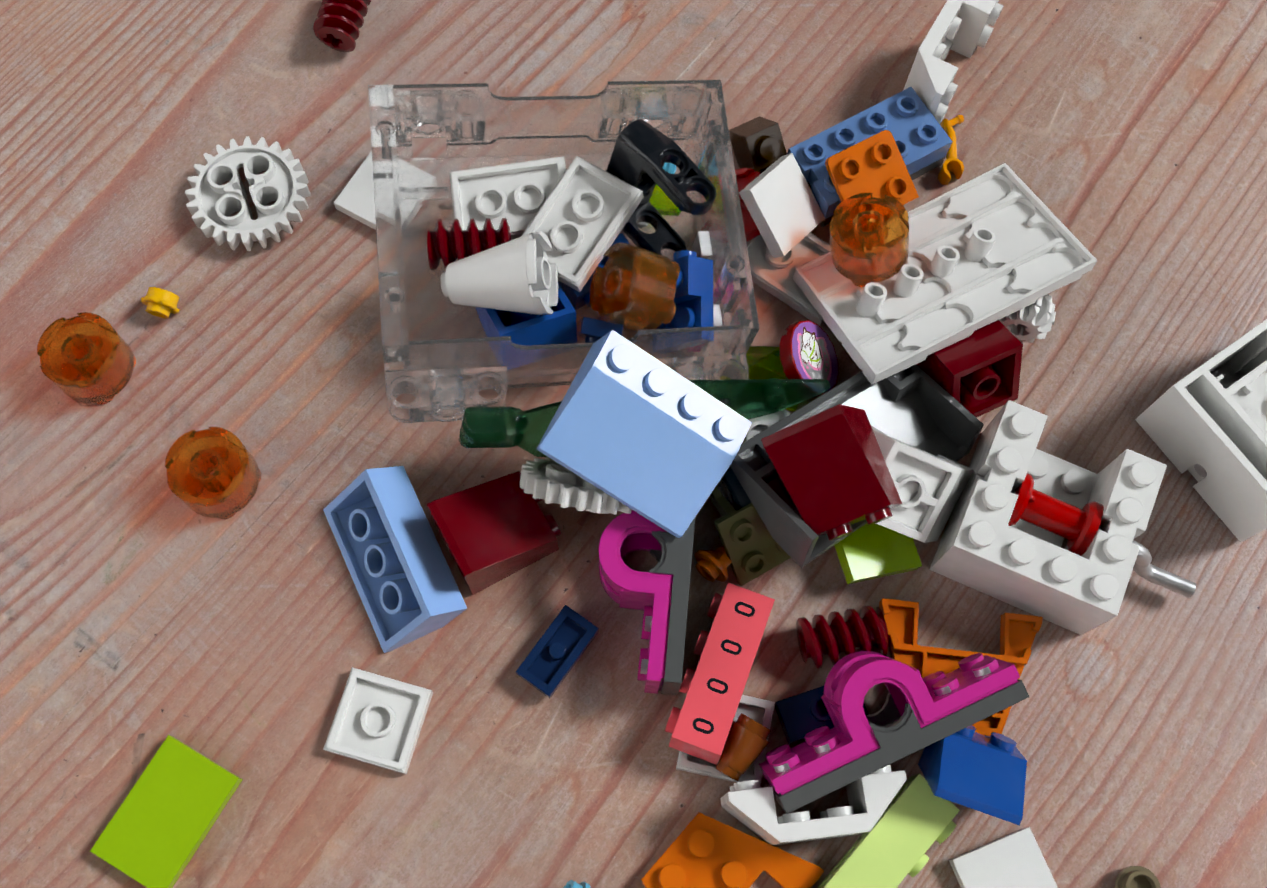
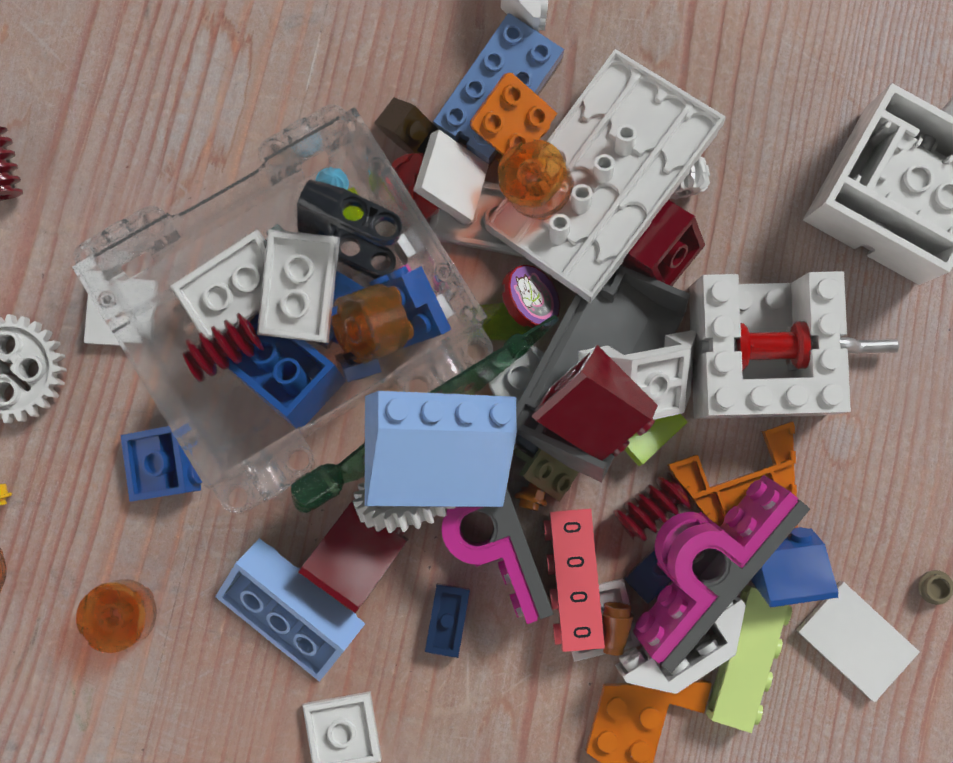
camera: 20 degrees left, 15 degrees up
white cone [441,231,559,315] -> none
light orange piece [938,114,964,185] -> none
none -> blue plate [120,424,205,502]

